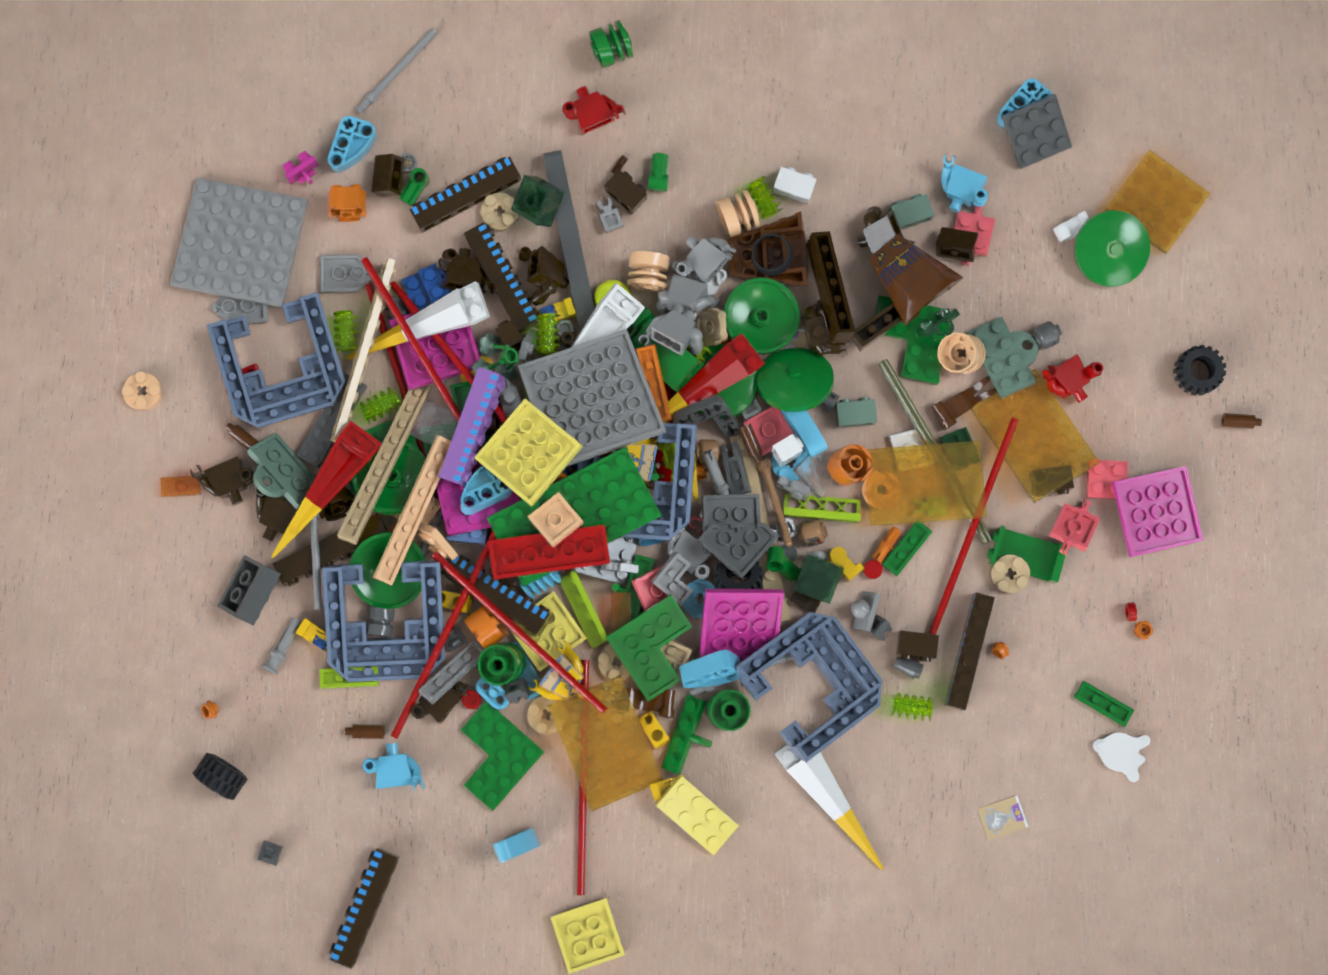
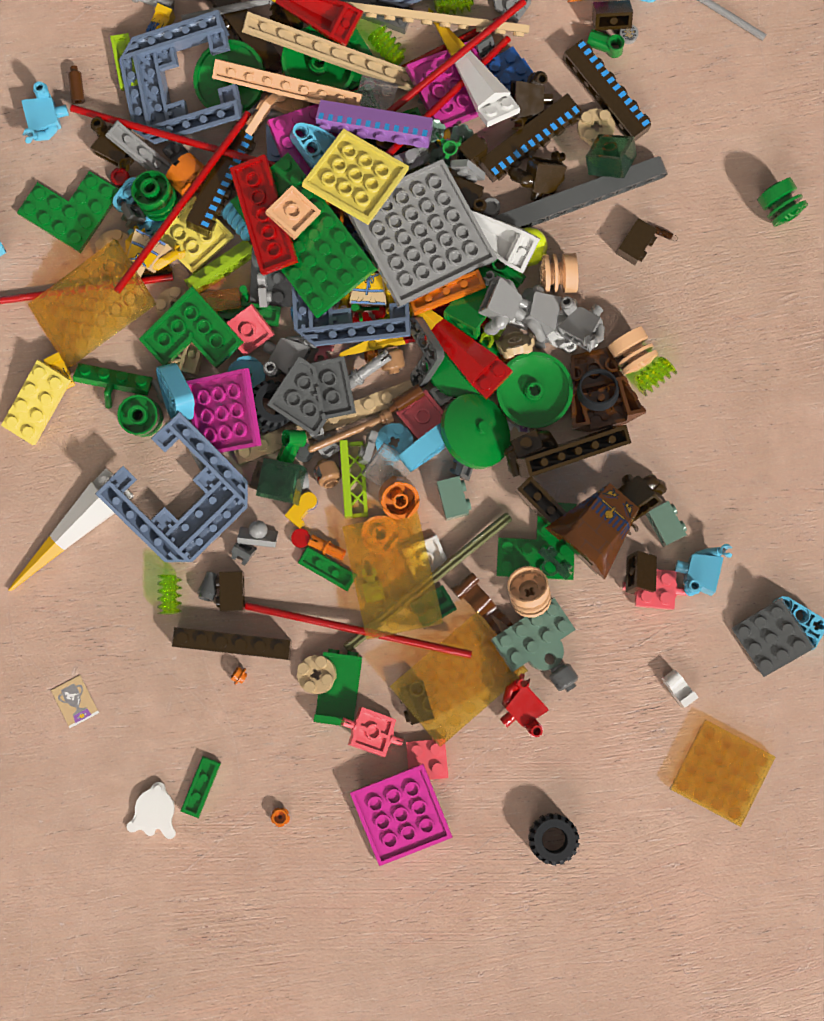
camera: 80 degrees right, 0 degrees up
dark grey wheel [367,607,395,637] -> none
yellow leg [442,590,474,614] -> none
clear neon green piece [535,313,560,355] -> none
yellow leg [538,297,577,326] -> none
red torso [562,86,626,135] -> none
light grey plate [598,197,624,233] -> none
reddish brown flag [600,685,676,718] -> none
yellow leg [638,710,671,750] -> none
green piece [648,153,669,192] -> none
light grey plate [651,551,693,605] -> none
dark grey hinge [721,441,752,495] -> none
white brick [771,434,804,467] -> none
white brick [773,166,817,204] -> none
green dish [1074,210,1151,287] -> none
red tile [1125,602,1137,622] -> none
reddish brown cylinder [1221,413,1262,429] -> none

